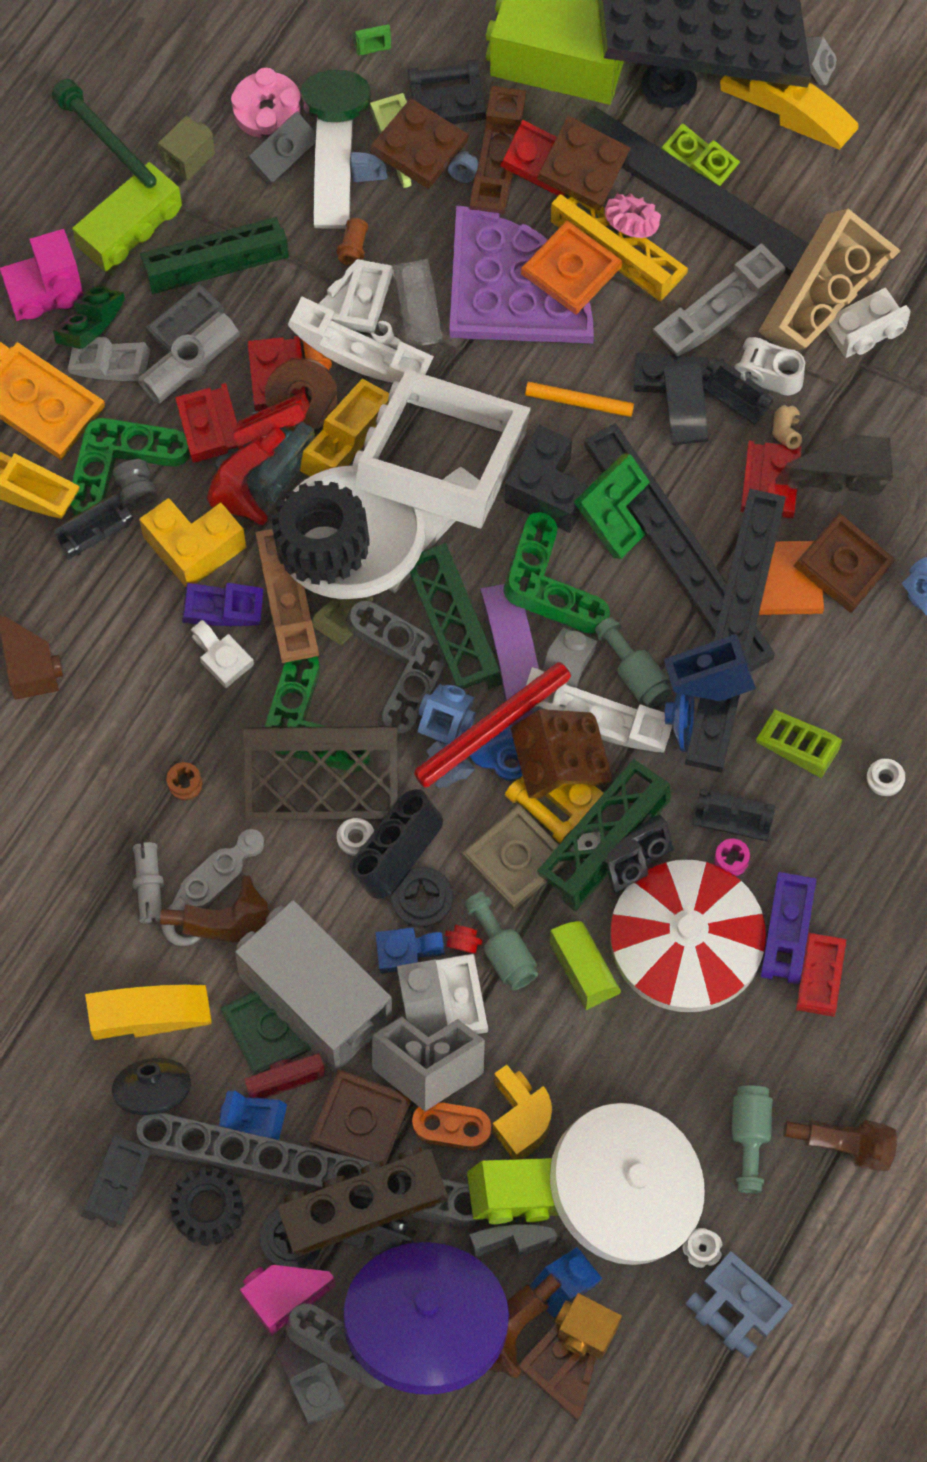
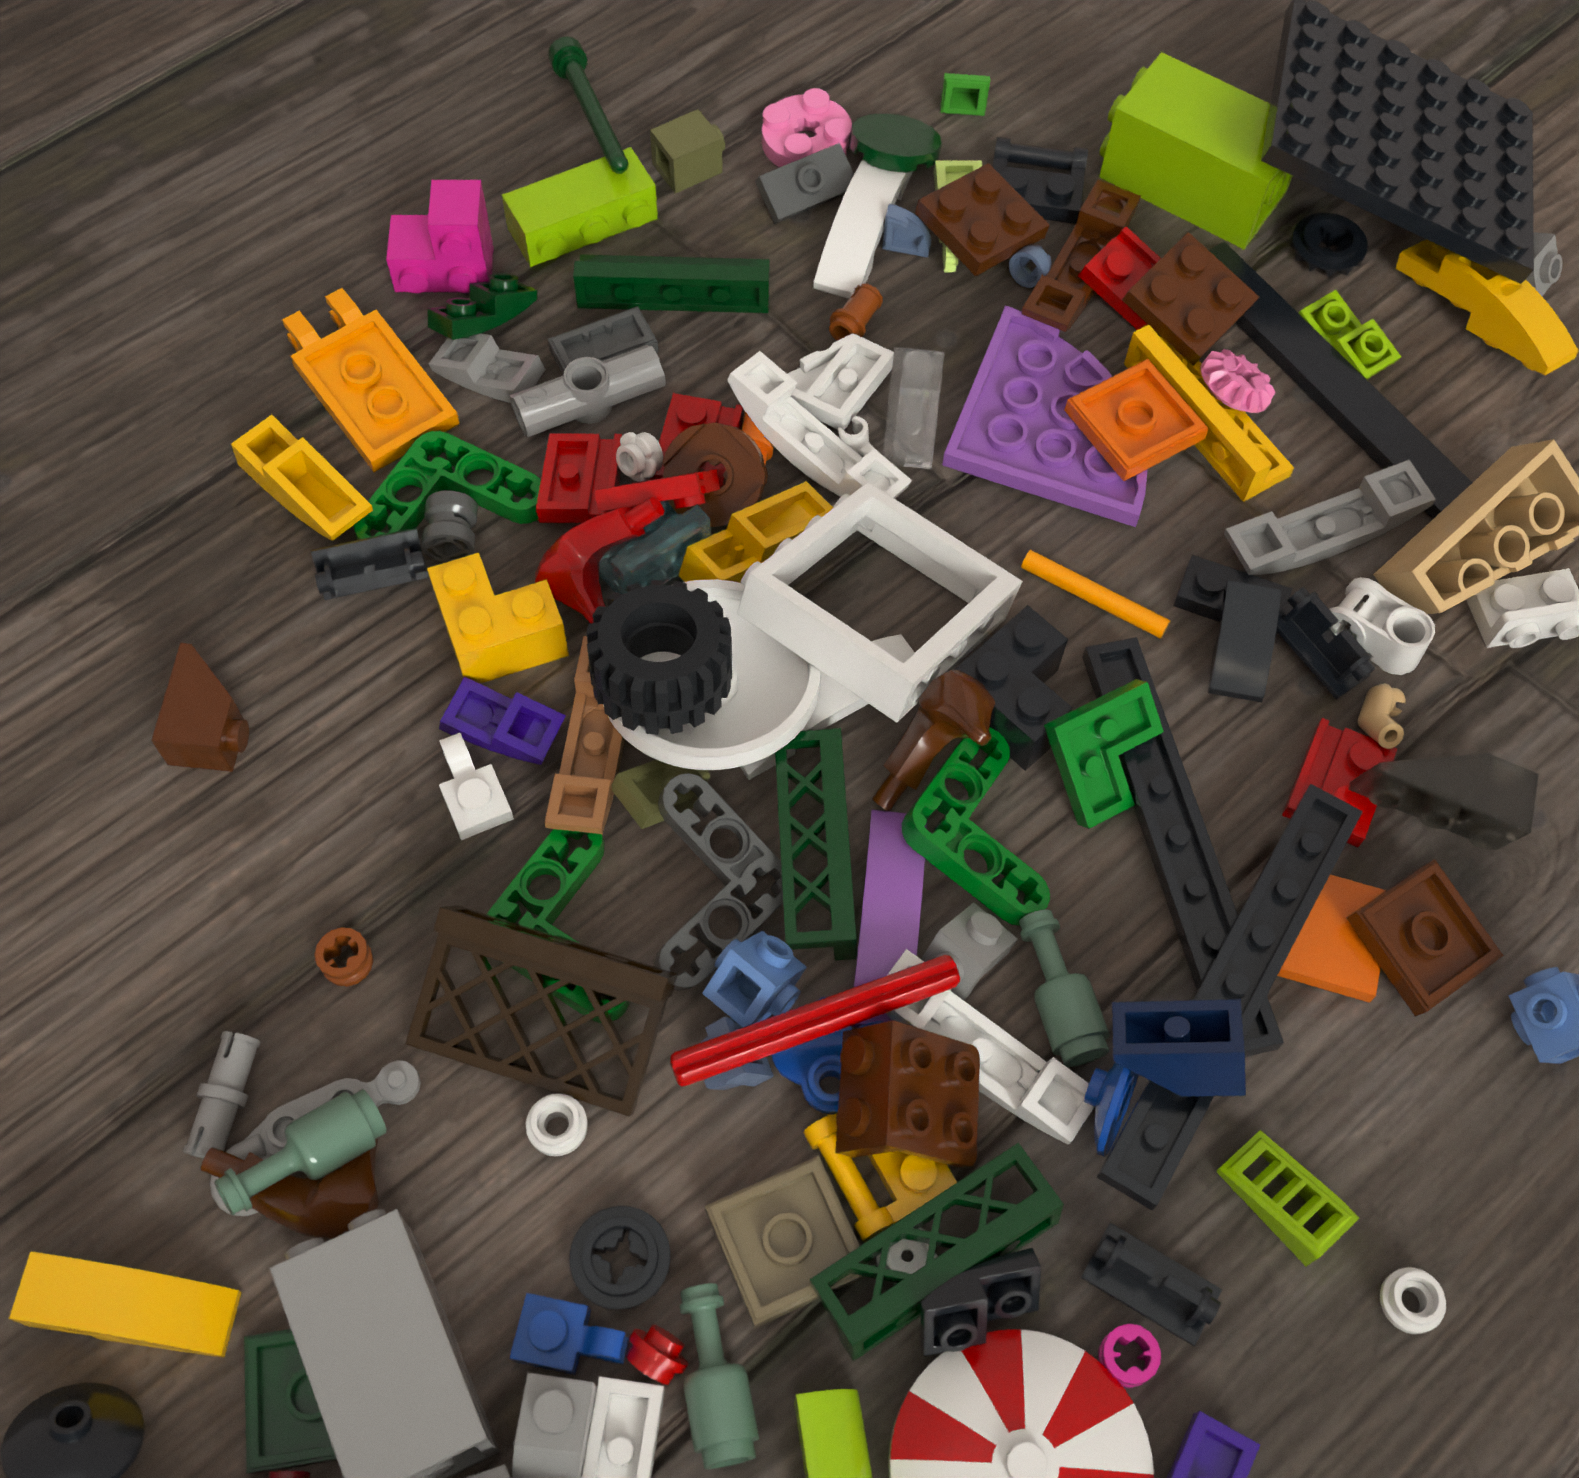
camera: 15 degrees right, 5 degrees down
black beam [350,789,443,899] -> none
none -> sand green piece [214,1089,387,1215]
none -> white plate [616,432,663,482]
none -> reddish brown animal [872,670,995,811]

